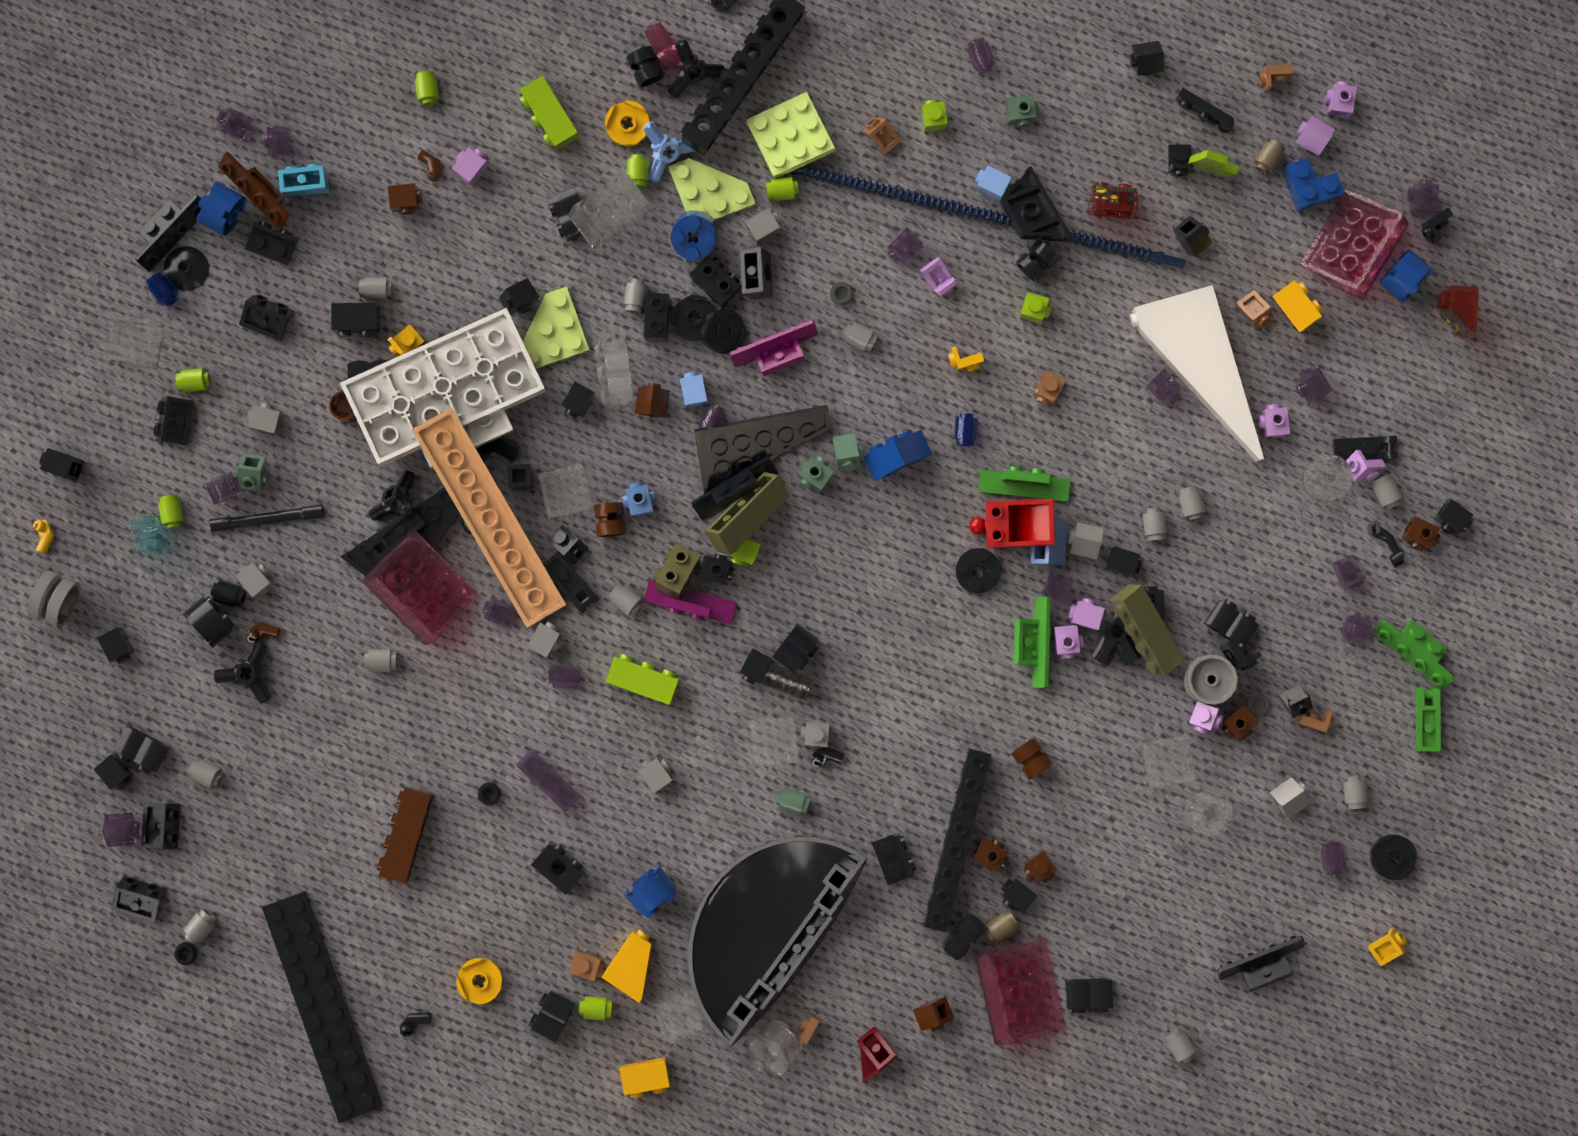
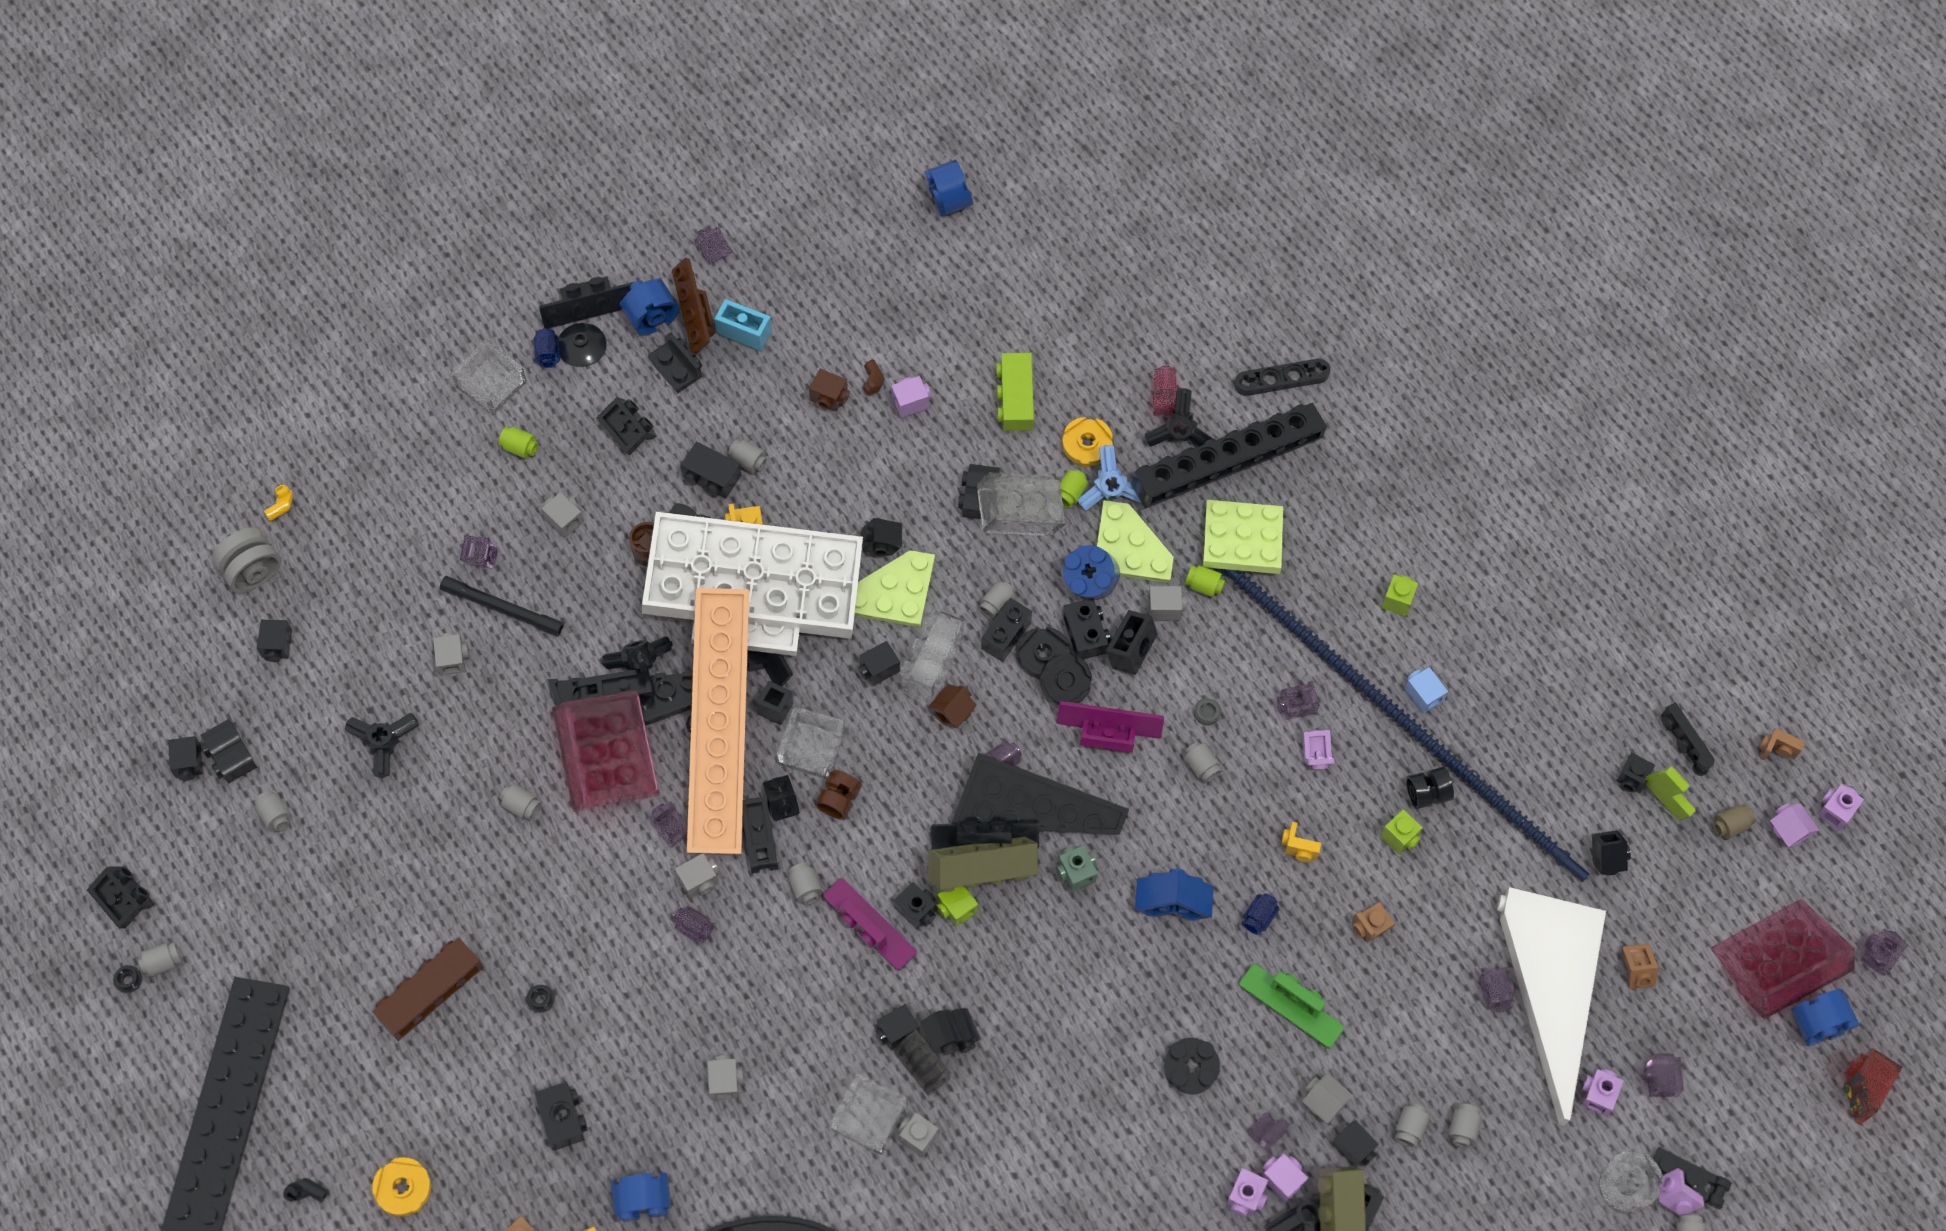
camera: 25 degrees right, 20 degrees down
black brick [39,448,85,482] -> none
clear purple brick [102,812,140,847] -> none
clear light blue wheel [130,516,165,553] -> none
black bracket [141,802,180,849] -> none
black bracket [153,396,194,446] -> none
lime brick [158,495,184,529] -> none
black brick [182,596,235,648] -> none
black brick [211,580,247,608] -> none
sand green brick [235,453,270,492] -> none
reddish brown arm [246,622,281,643] -> none
clear purple brick [263,126,291,156] -> none
lime brick [414,71,440,106] -> none
clear purple plate [516,749,581,812] -> none
lime brick [605,654,680,705] -> none
medium blue brick [622,482,656,518] -> none
black wheel [626,46,665,88] -> none
olive brick [653,543,700,600] -> none
light blue brick [680,372,708,408] -> none
sand green brick [776,788,810,815] -> none
black arm [811,747,844,768] -> none
sand green brick [833,433,864,471] -> none
medium nougat bracket [863,117,901,154] -> none
clear purple brick [967,38,996,73] -> none
red slope [969,499,1055,549] -> none
black wing [1000,166,1072,241] -> none
sand green brick [1005,95,1039,127] -> none
bright green bracket [1014,597,1052,688] -> none
medium blue brick [1031,519,1067,566] -> none
clear red slope [1088,182,1138,219] -> none
black brick [1129,41,1164,76] -> none
yellow brick [1273,280,1323,333] -> none
blue brick [1283,158,1344,212] -> none
black bracket [1421,207,1453,244] -> none

